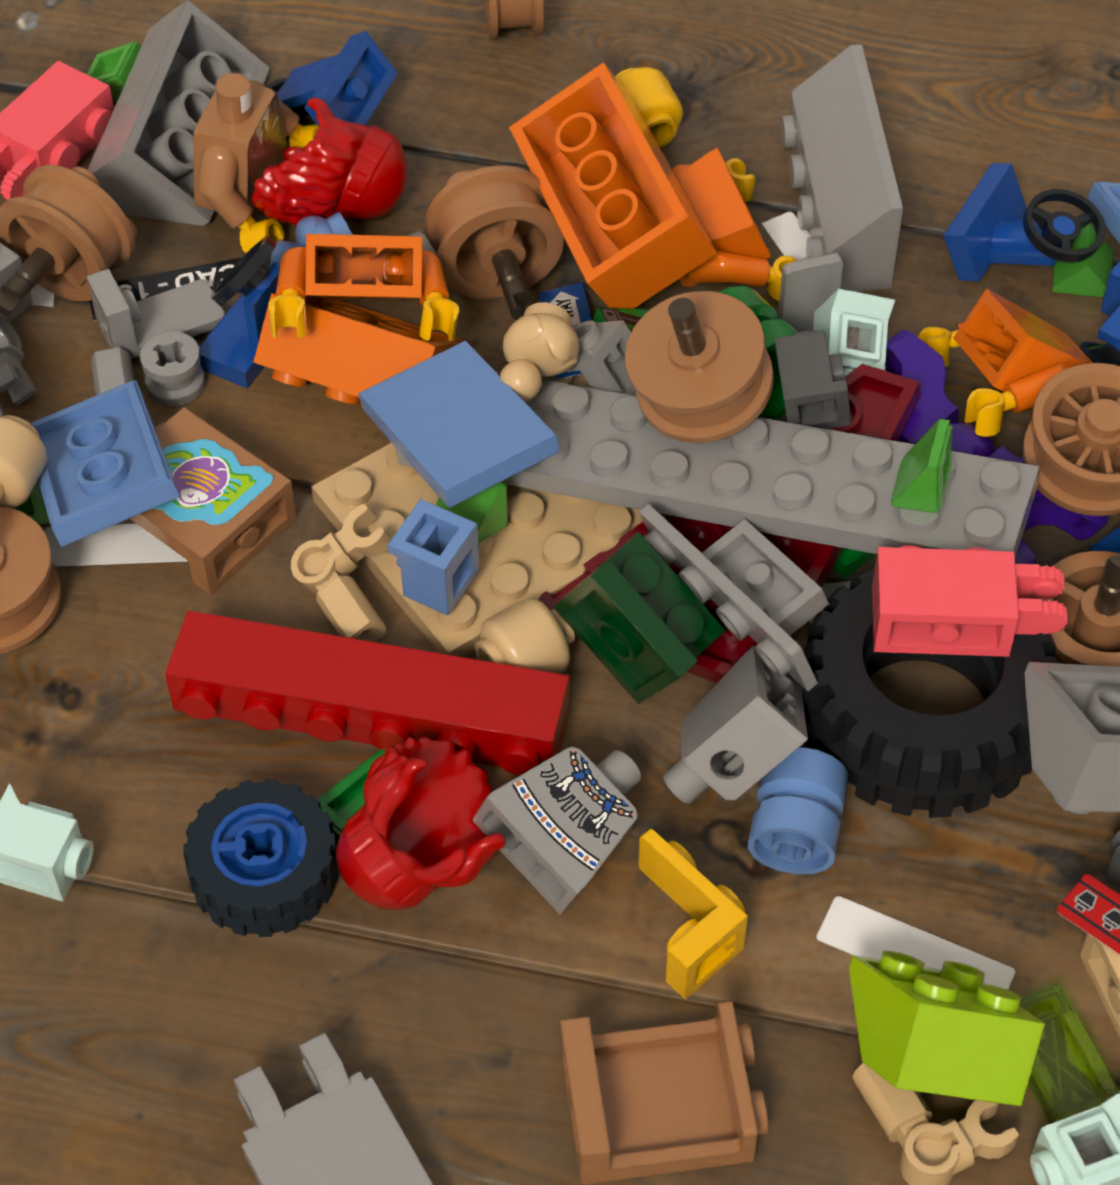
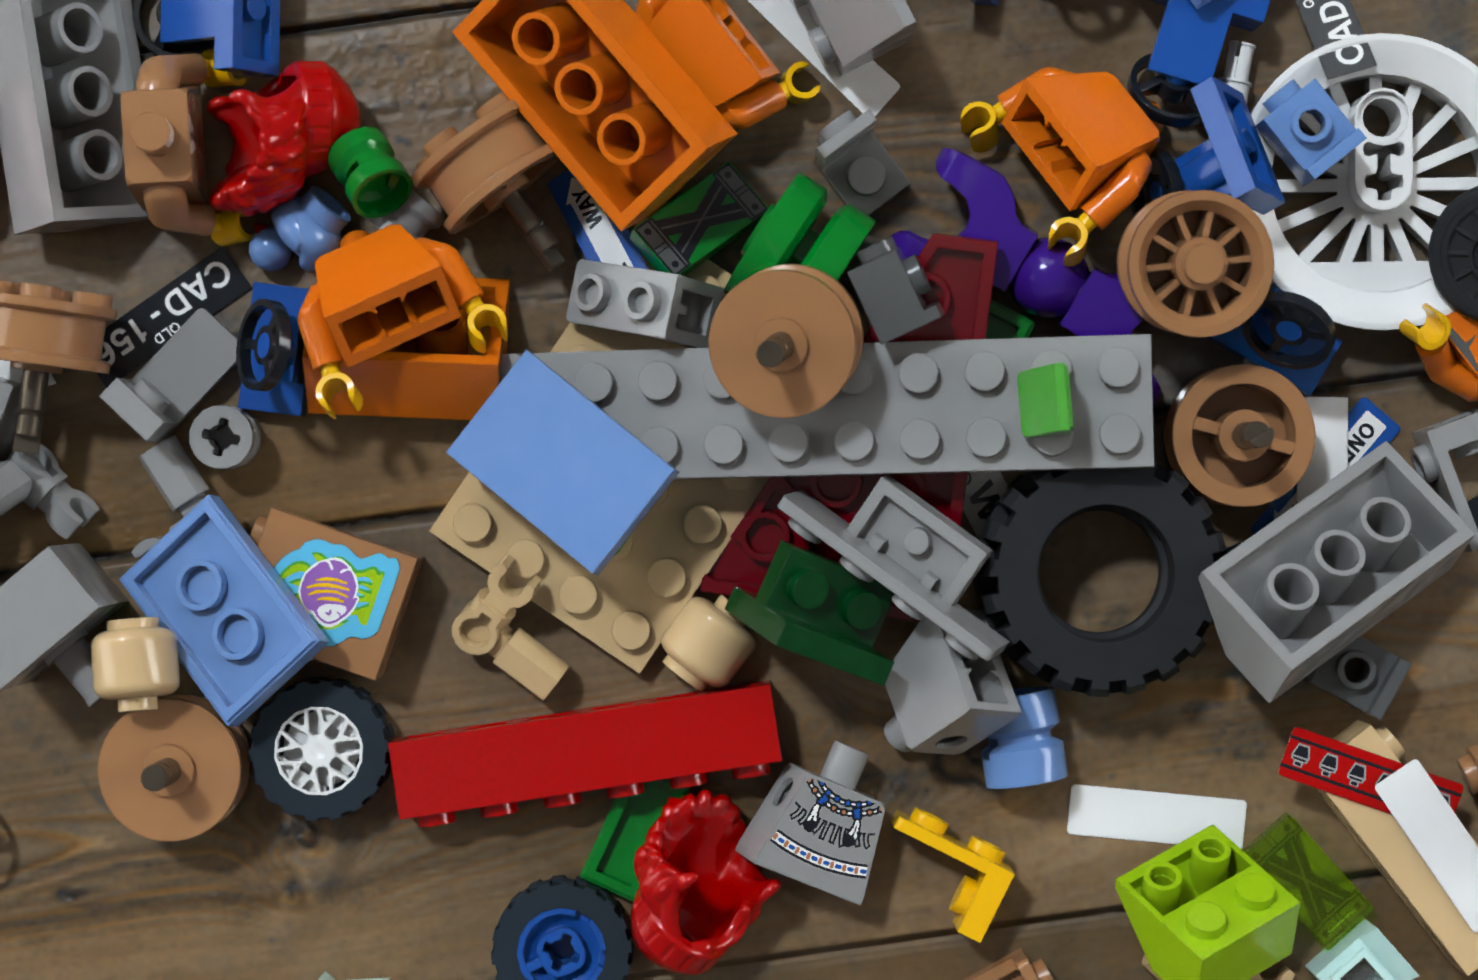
camera: 25 degrees left, 35 degrees up
medium blue brick [387,499,480,615] -> none
tan animal [498,302,580,402] -> none
light aqua window [813,289,895,376] -> none
coral hinge [872,545,1068,657] -> none
none -> black wheel [248,677,395,821]
none -> green wheel [328,127,413,218]

